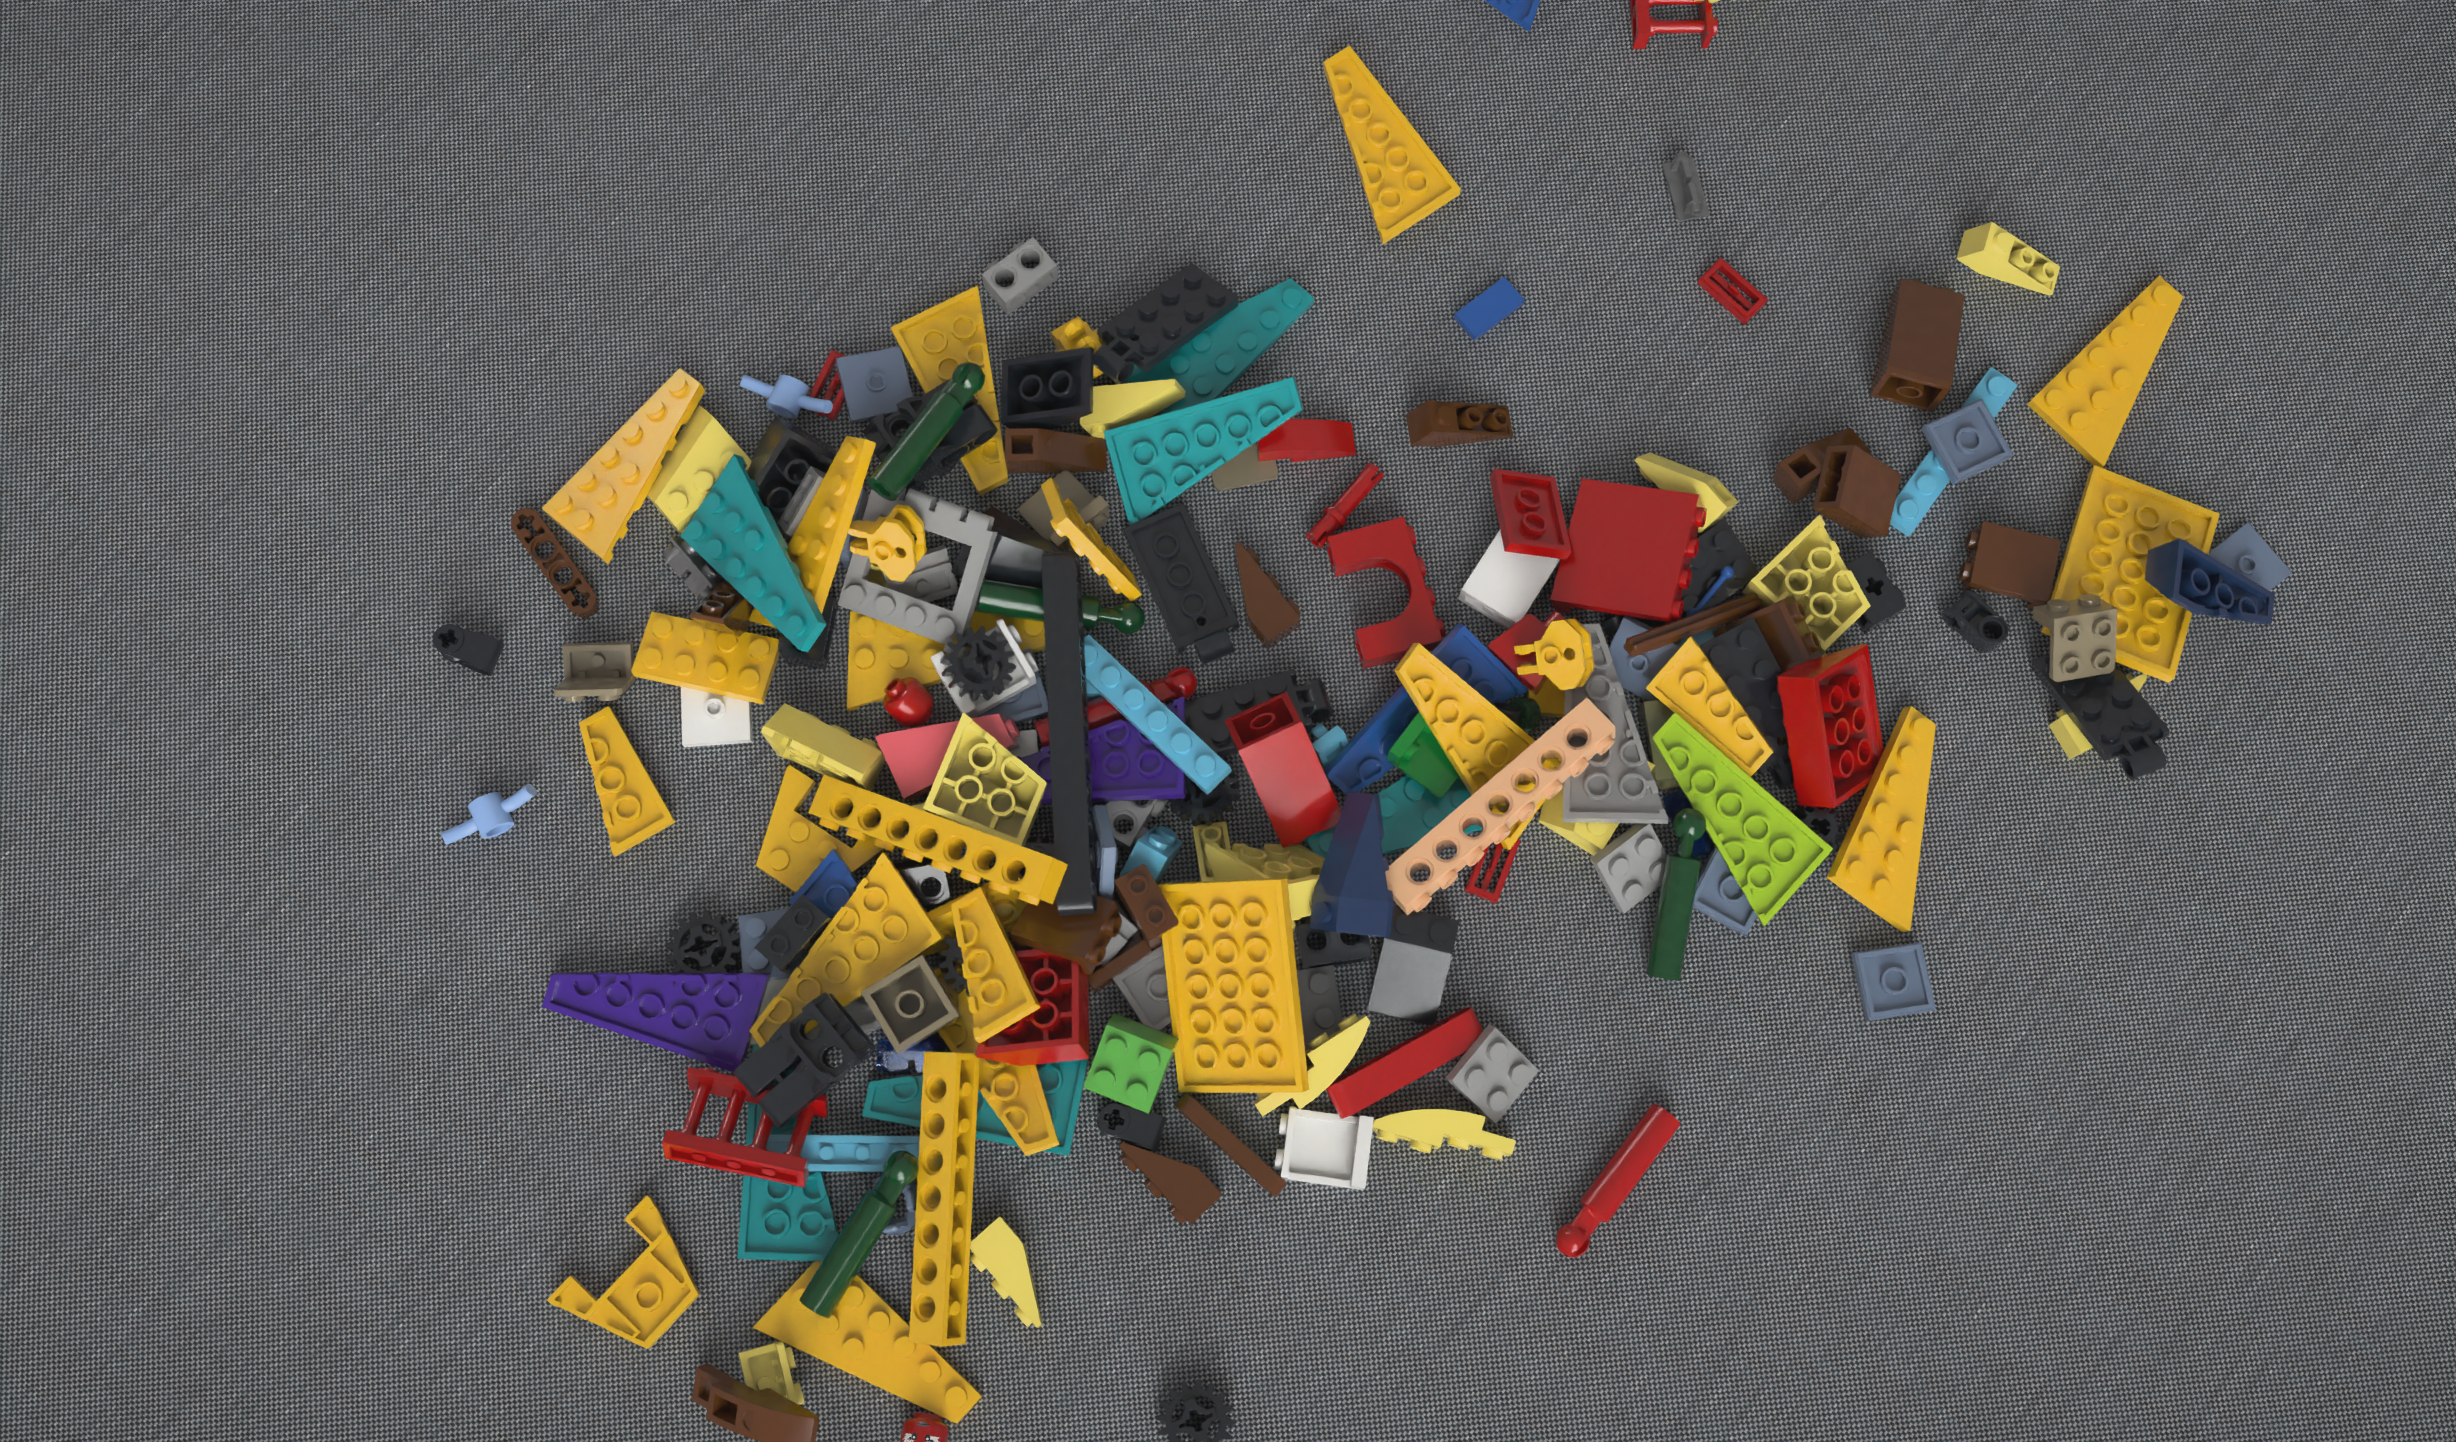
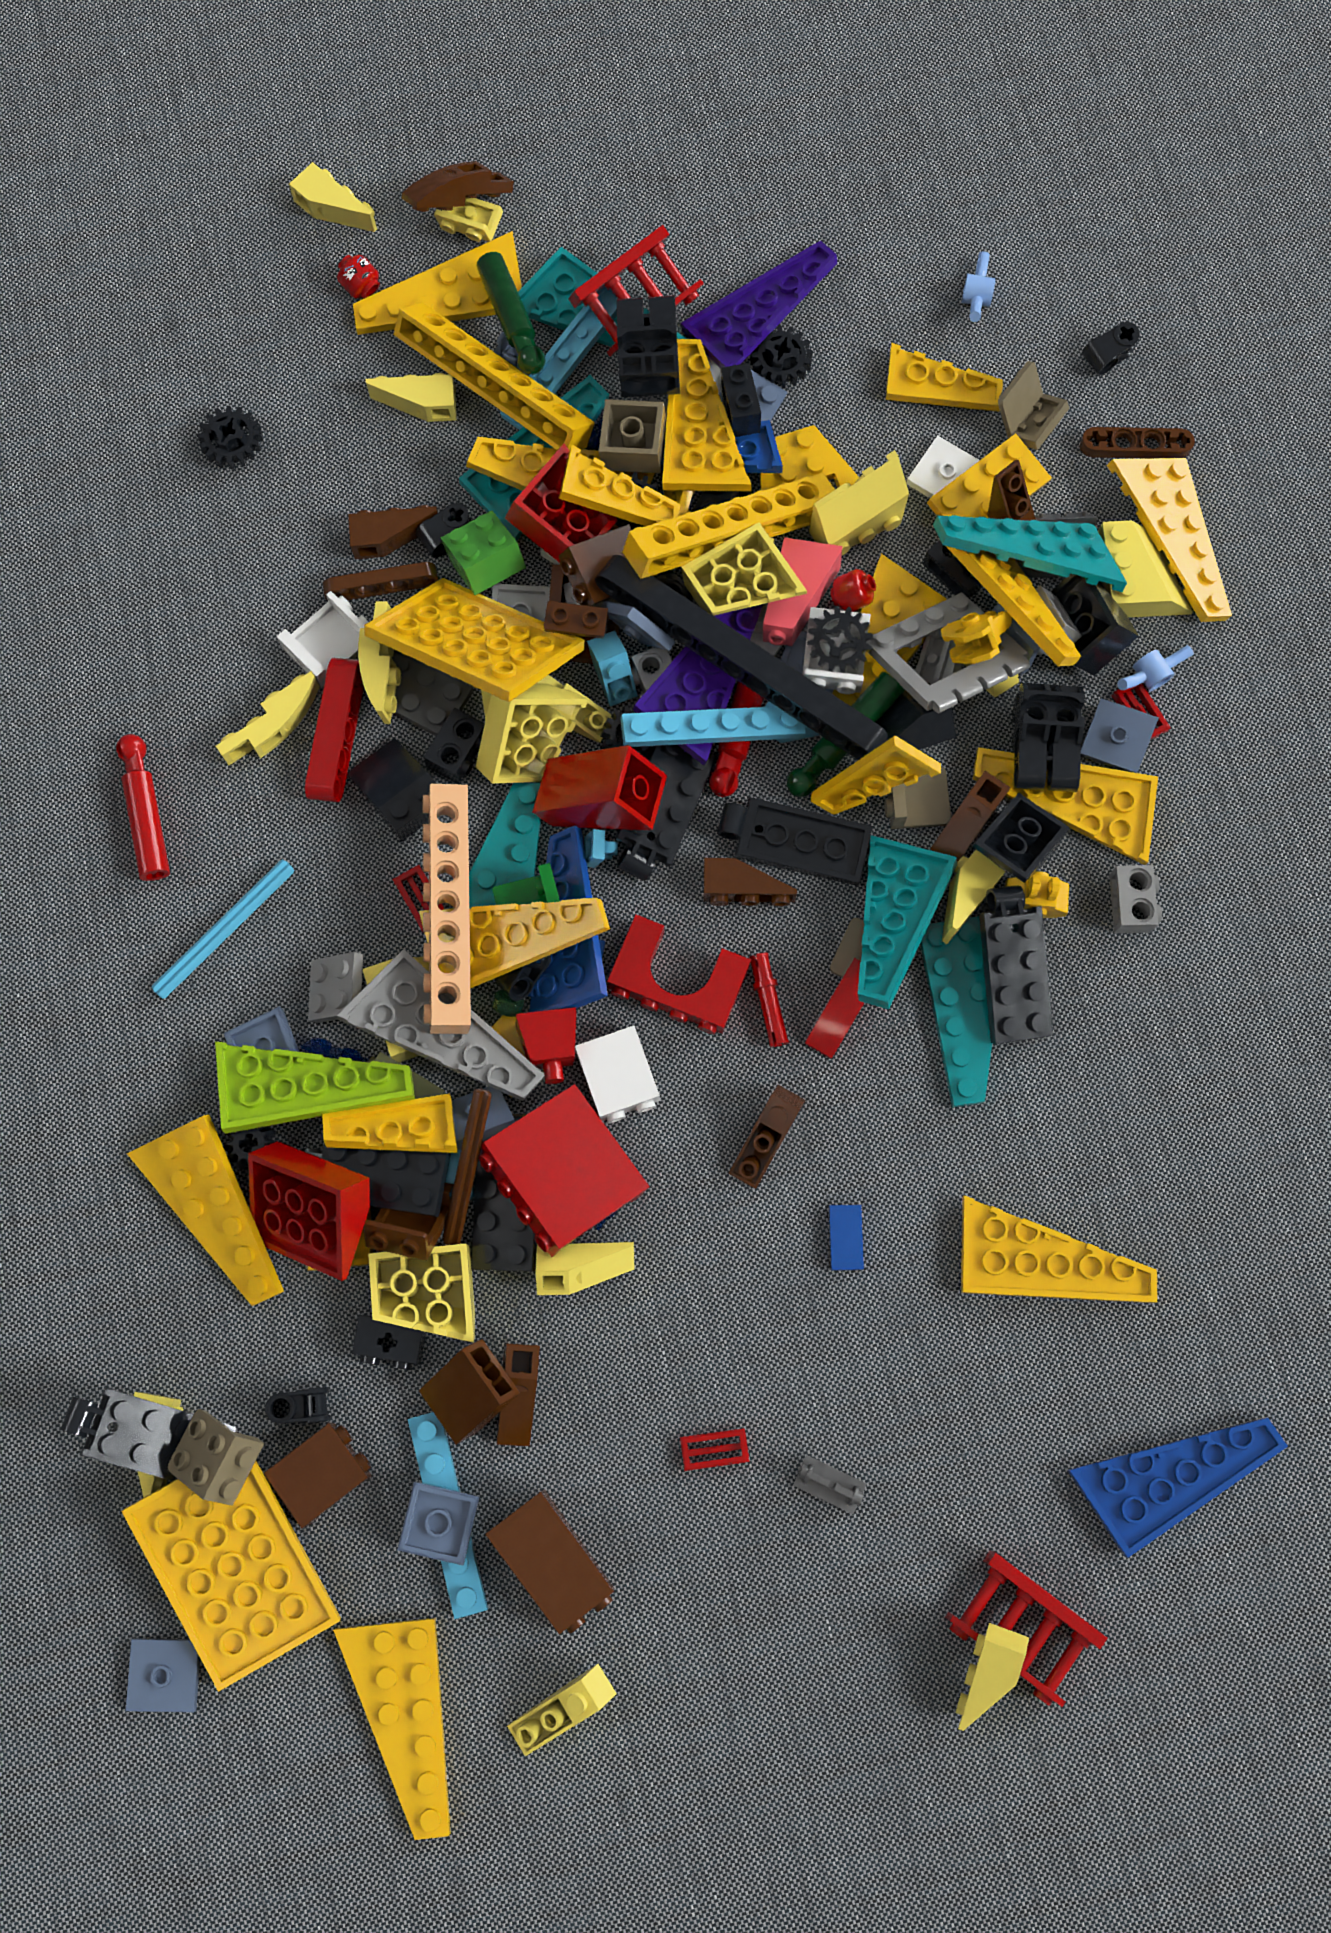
camera: 130 degrees right, 0 degrees up
yellow wing [547,1195,701,1349] -> none
dark green piece [868,362,985,501] -> none
dark blue wedge [1310,792,1394,938] -> none
light grey plate [1445,1024,1539,1124] -> none
red plate [1490,468,1572,560] -> none
yellow hinge [1514,618,1595,690] -> none
dark green piece [1646,808,1706,981] -> none
blue hinge [1686,566,1734,616] -> none
sand blue plate [1851,942,1936,1022] -> none
dark blue wedge [2145,538,2275,625] -> none
none -> medium azure axle [151,859,294,999]

